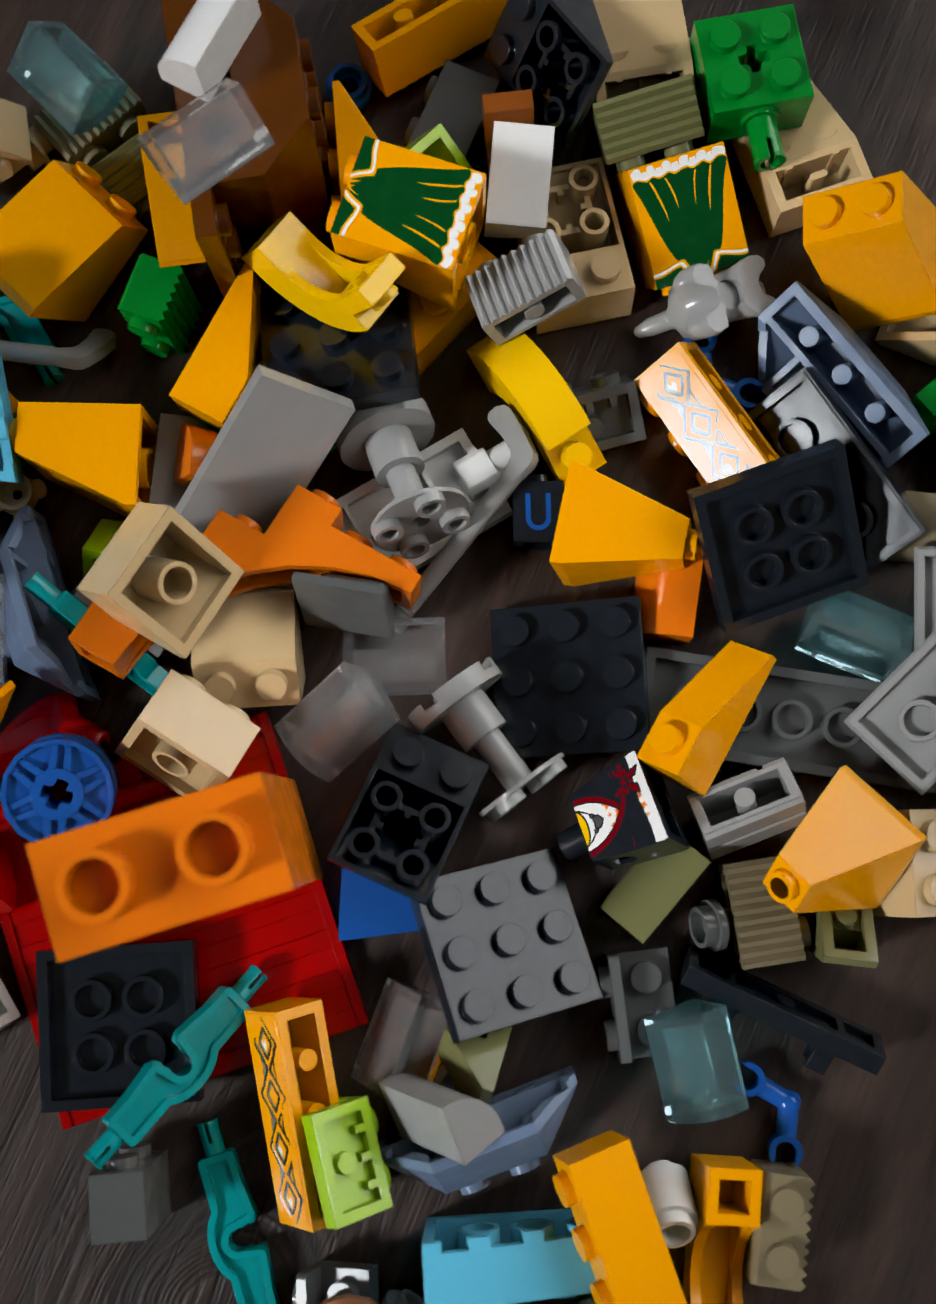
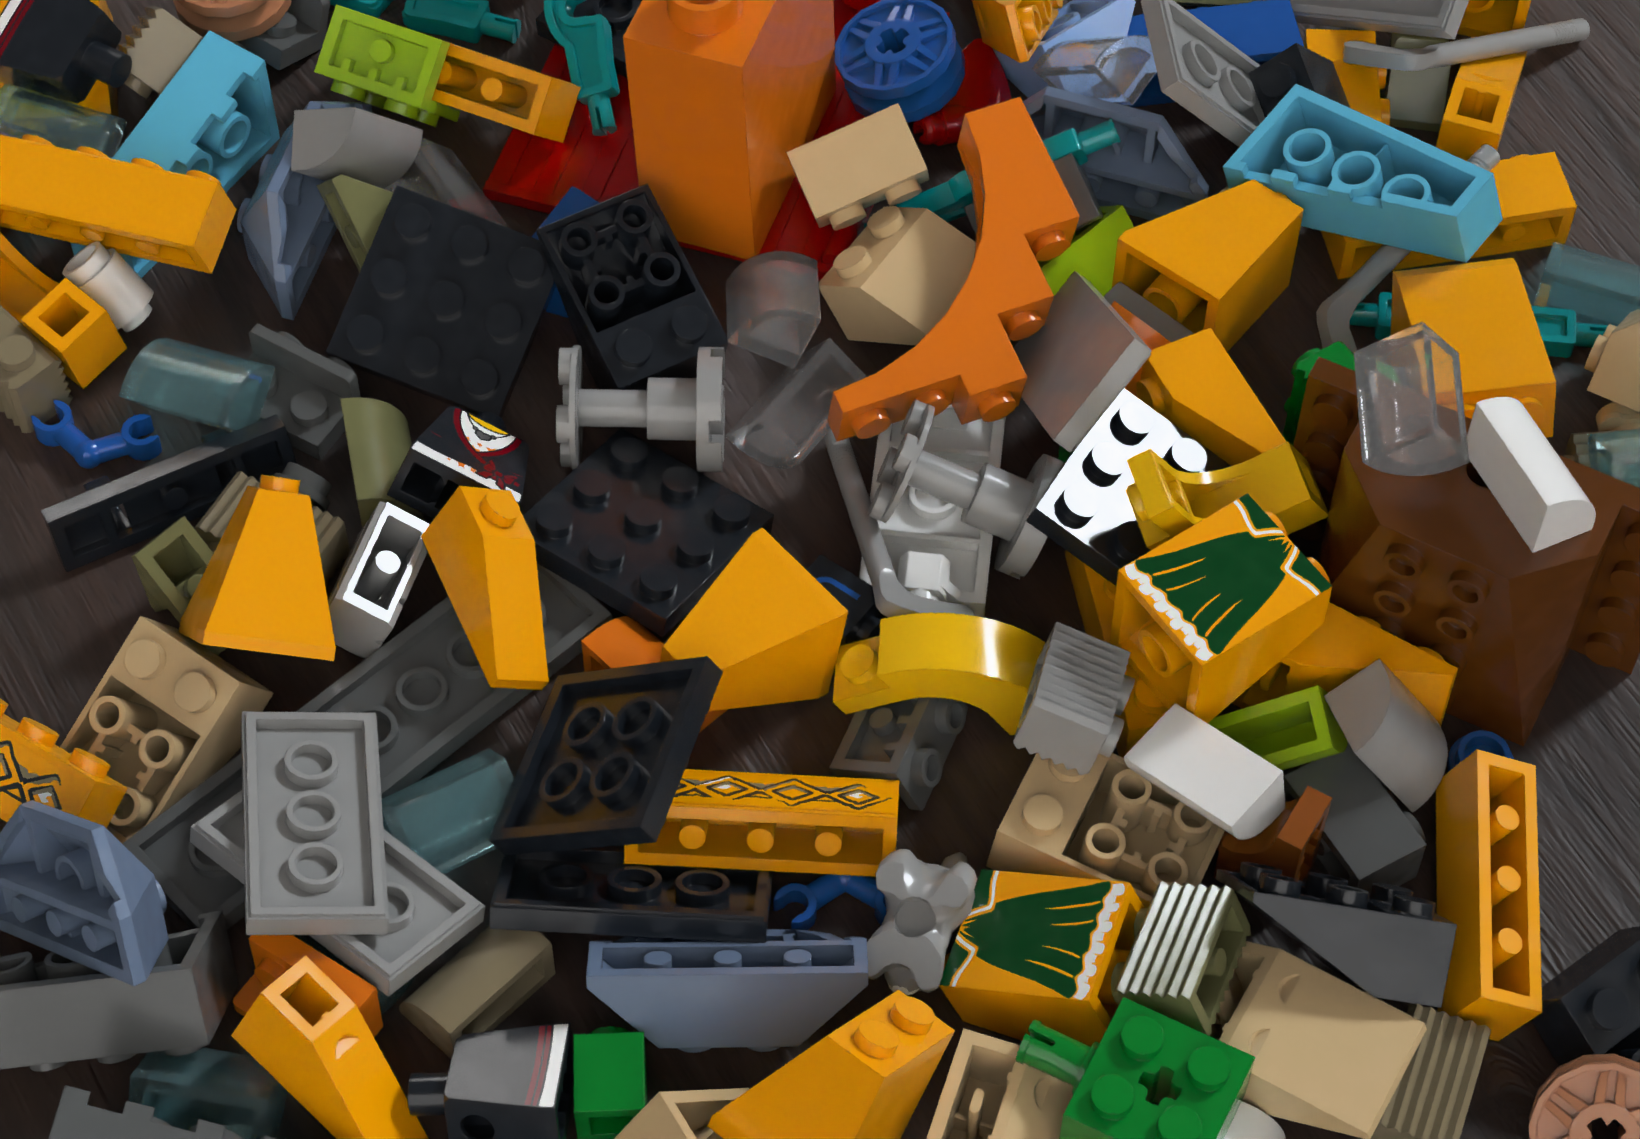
camera: 120 degrees right, 25 degrees down
tan slope [76,502,245,659] -> none
dark grey piece [291,571,395,639] -> none
none -> light grey brick [1324,658,1448,813]

